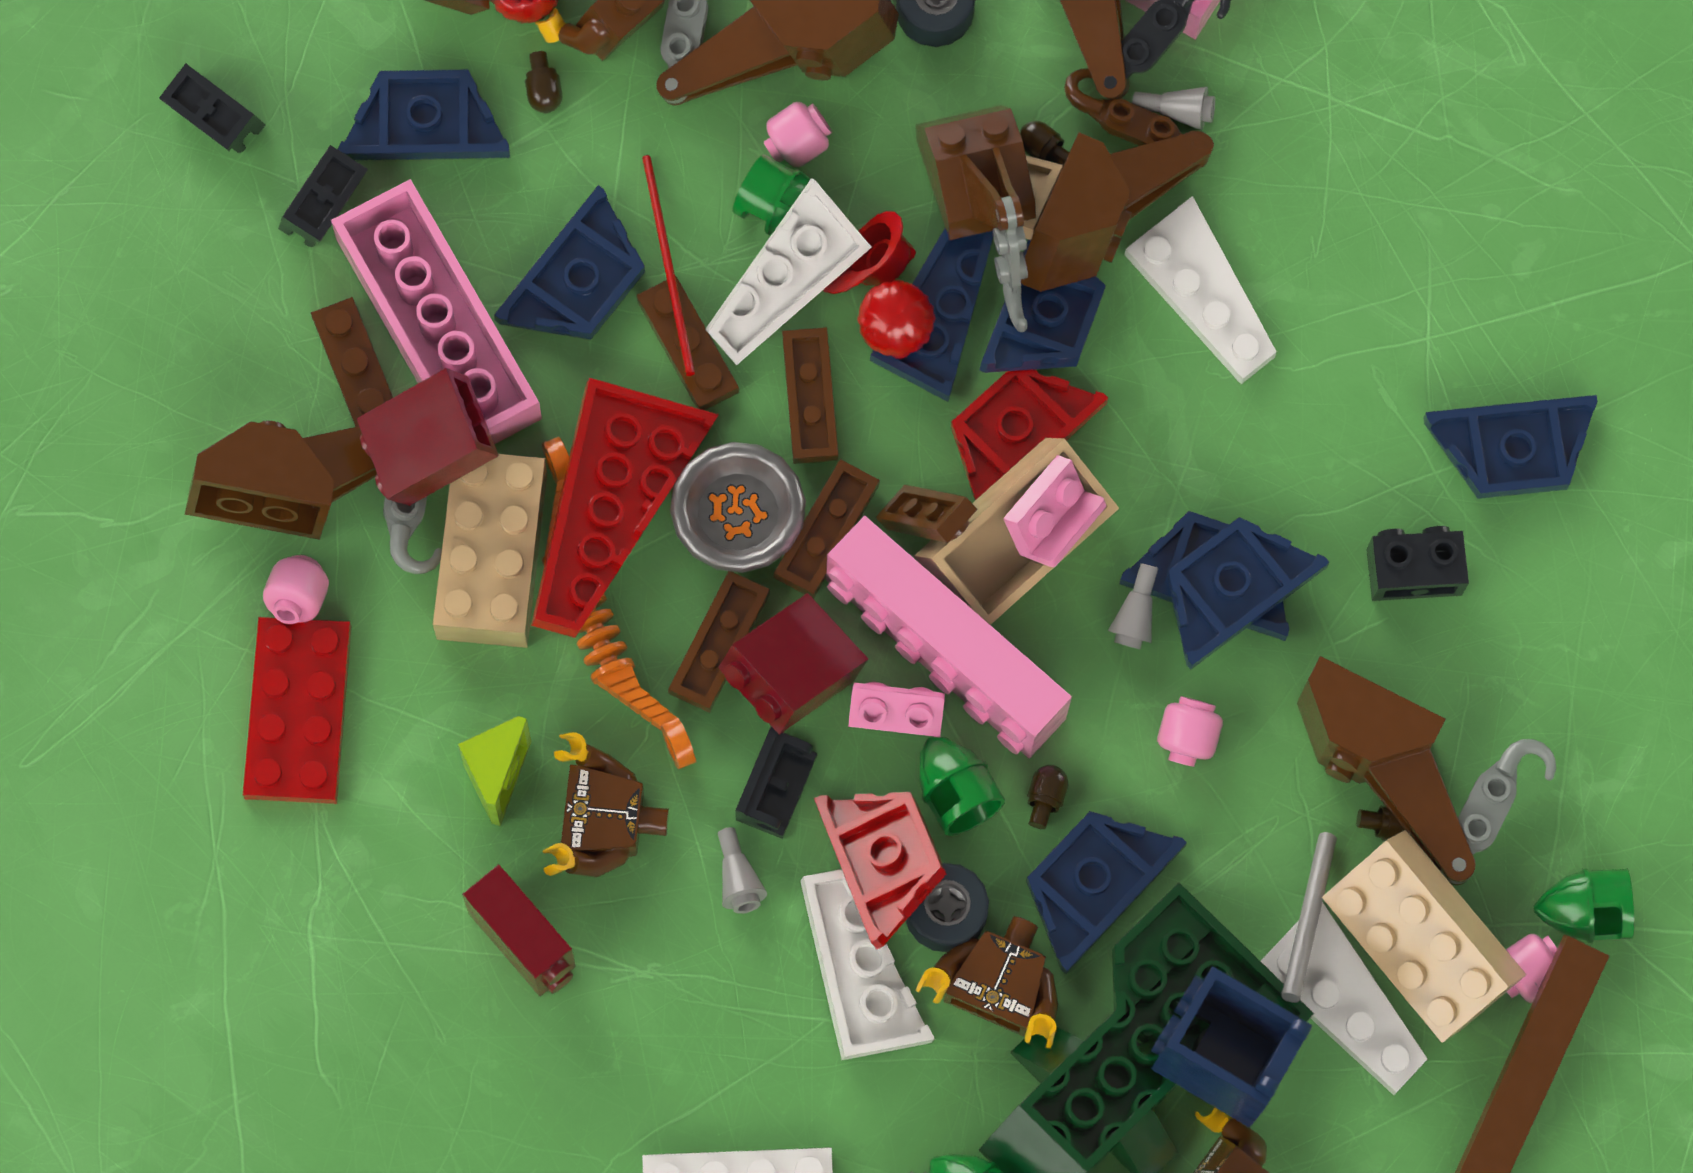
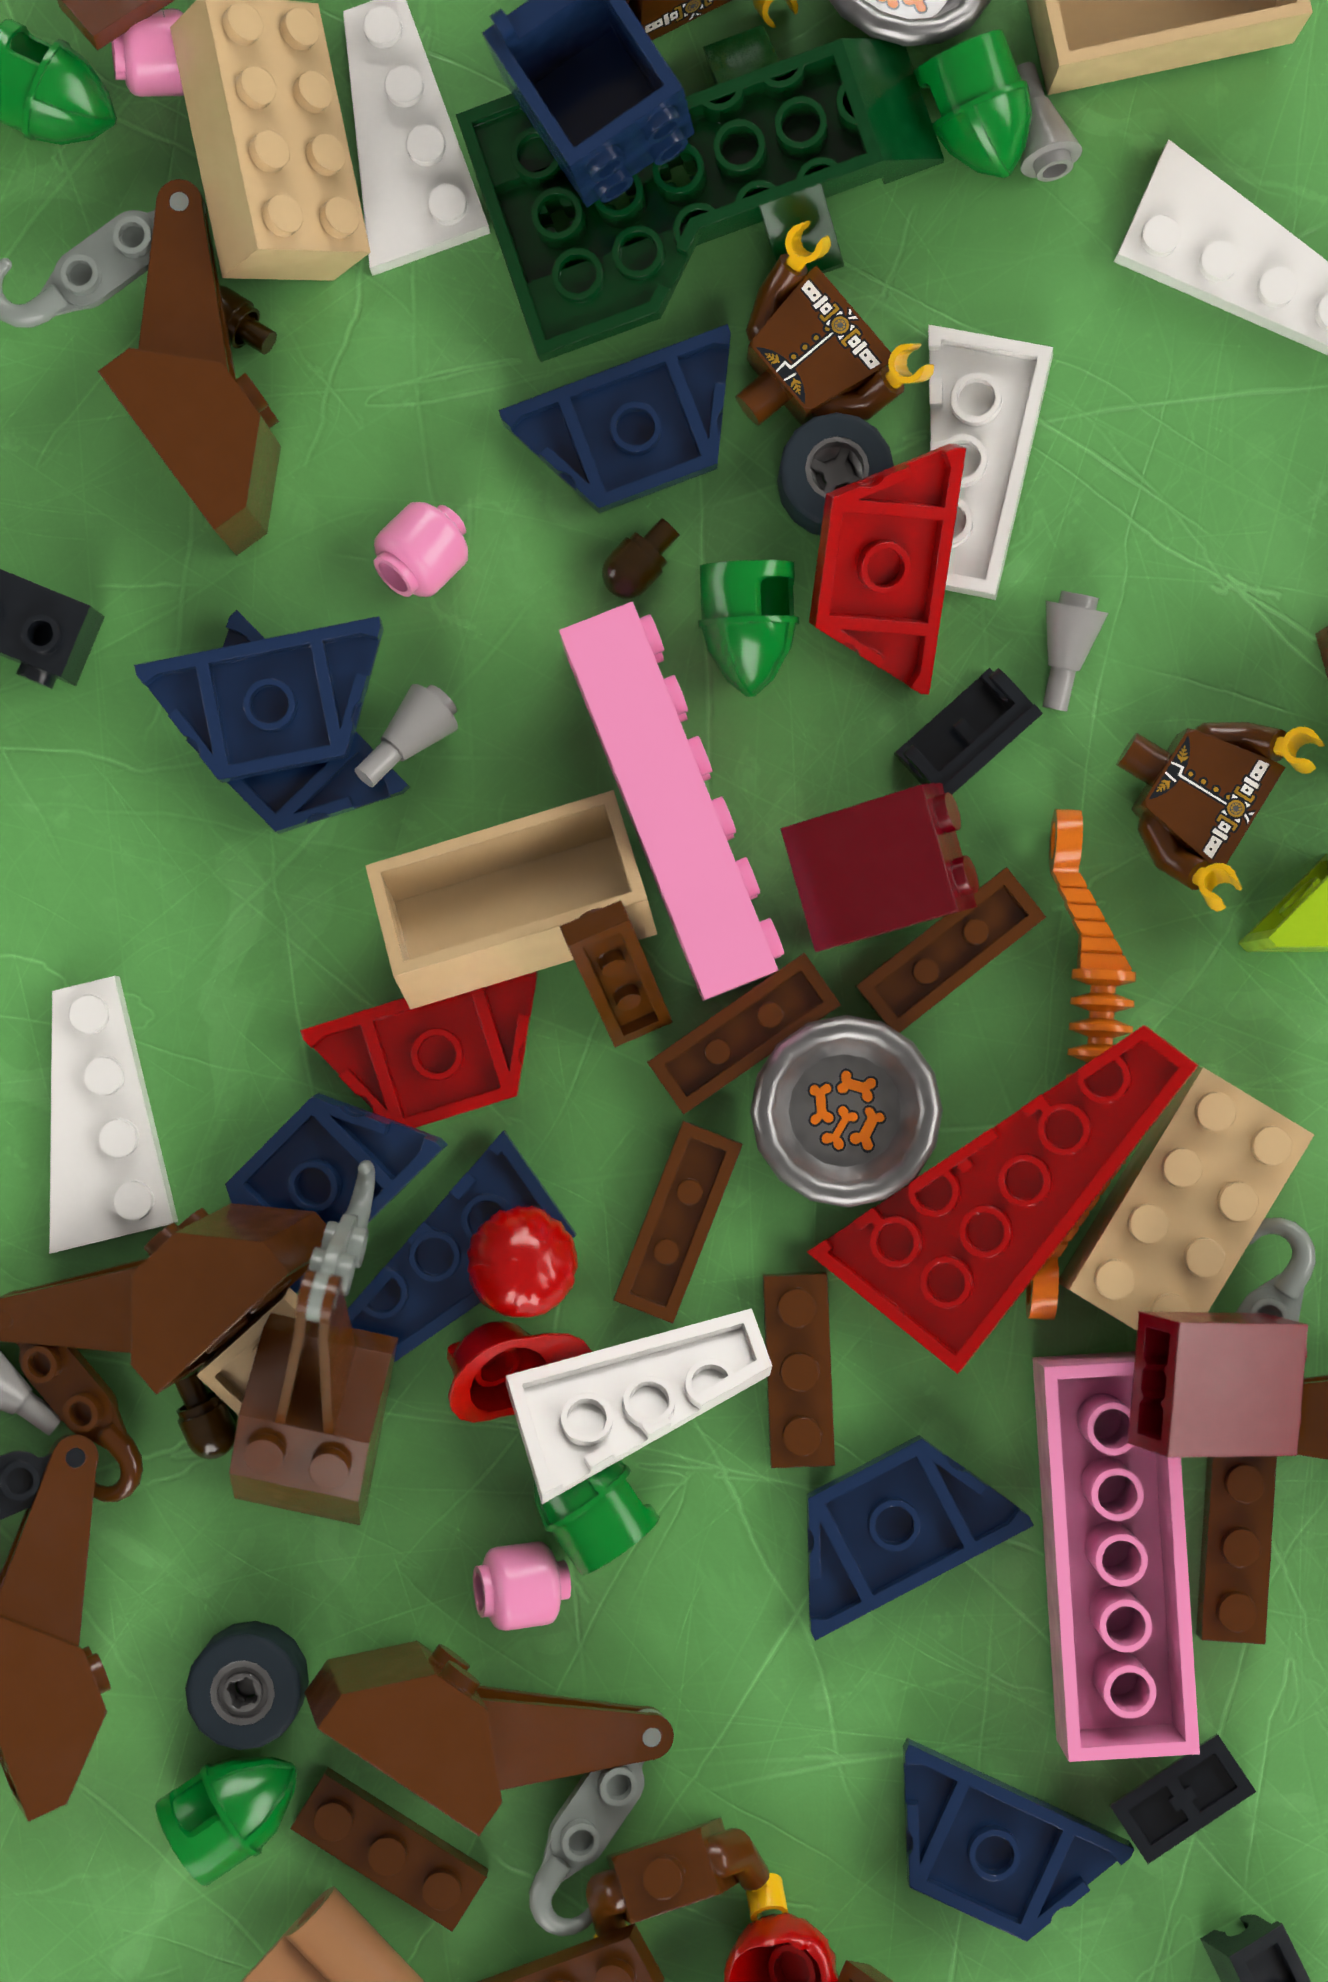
camera: 150 degrees left, 15 degrees up
dark brown cylinder [525,51,563,113] -> none
red axle [642,155,695,376] -> none
bright pink bracket [848,682,945,737] -> none
bright pink bracket [1003,455,1106,567] -> none
light grey bar [1282,832,1337,1002] -> none

